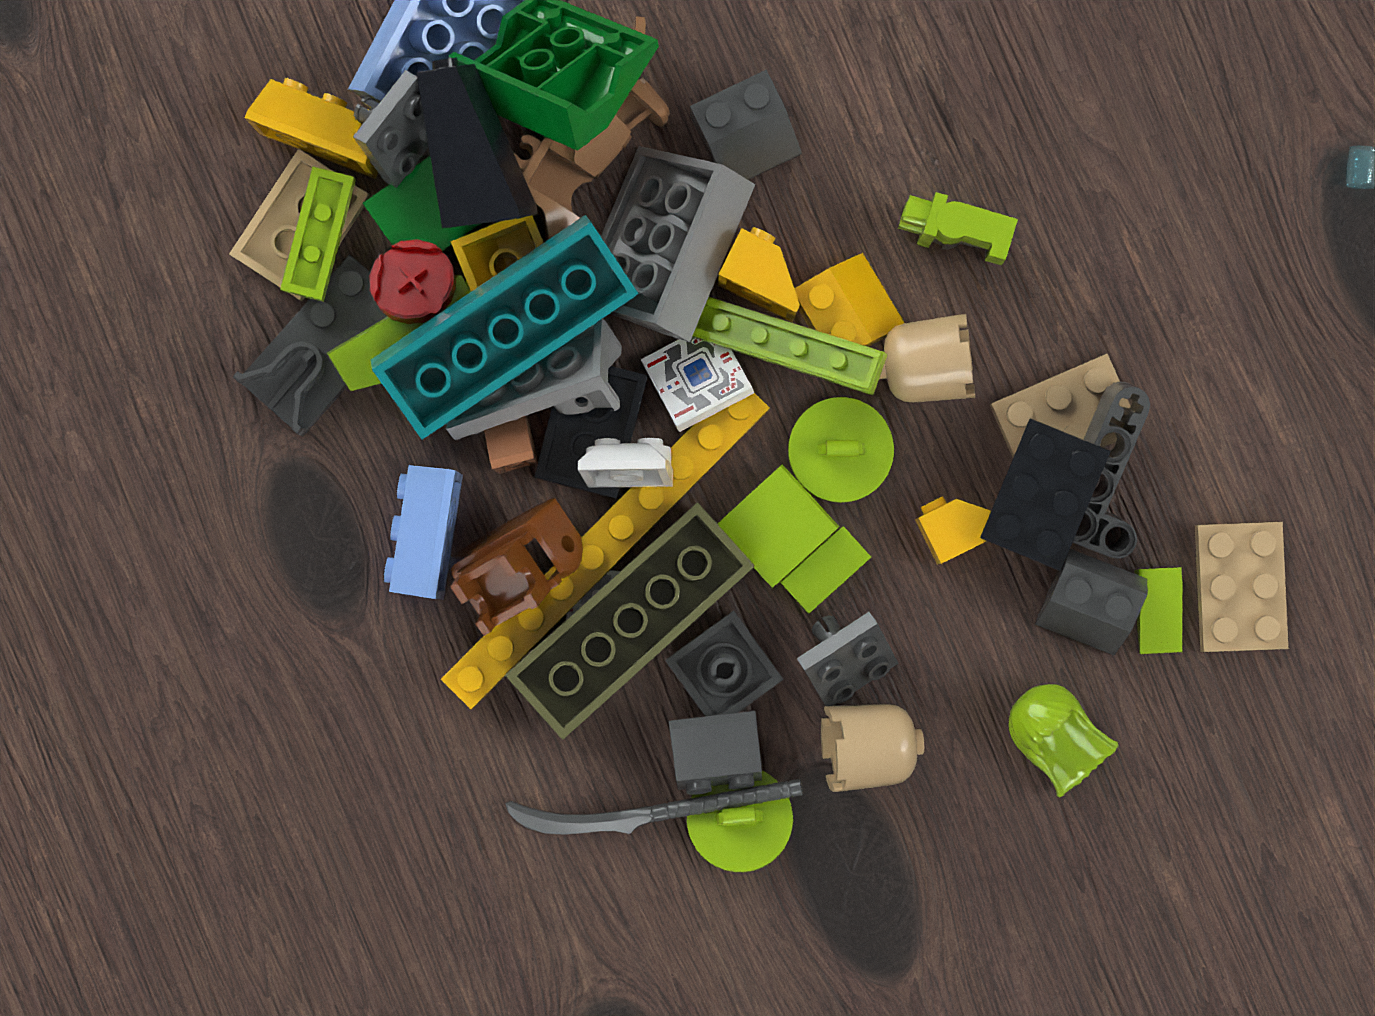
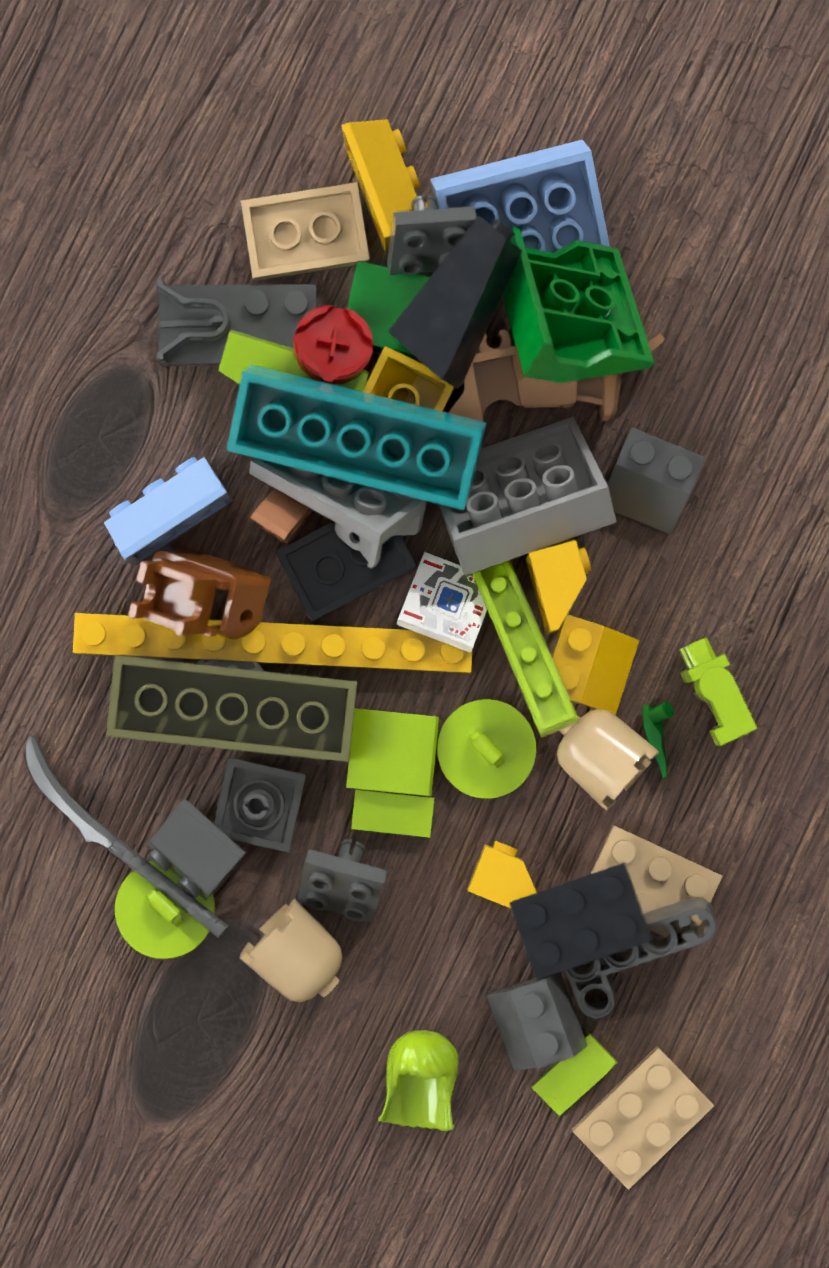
camera: 55 degrees right, 0 degrees up
lime plate [280,166,356,302] -> none
white slope [578,438,673,488] -> none
none -> green bar [642,702,674,778]

